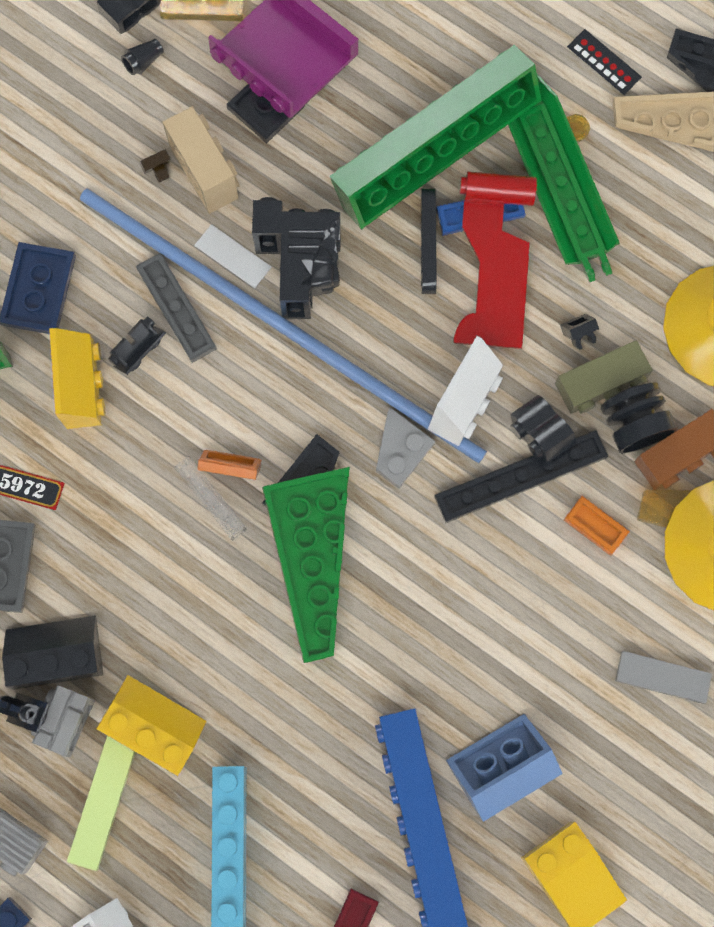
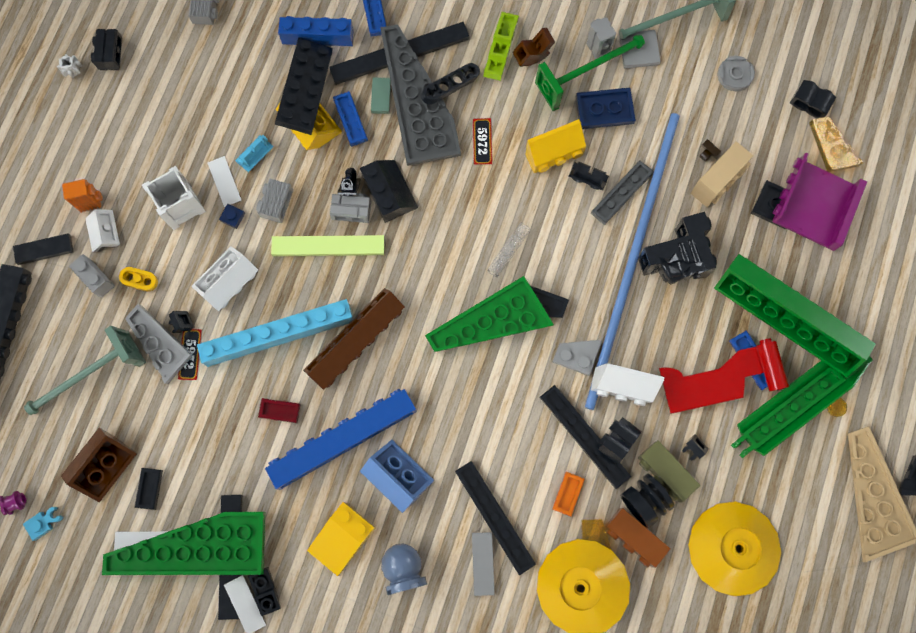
camera: 75 degrees right, 0 degrees up
yellow slope [95,675,206,776] -> none
black cone [121,38,164,75] -> none
white sticker [194,224,271,288] -> none
orange tile [197,450,262,480] -> none
black beam [421,188,437,294] -> none
black sticker [567,29,642,95] -> none
none -> reddish brown brick [303,288,405,390]
none -> sand blue tile [381,543,427,595]
none -> black tile [455,461,536,576]
none -> light grey tile [717,56,755,92]

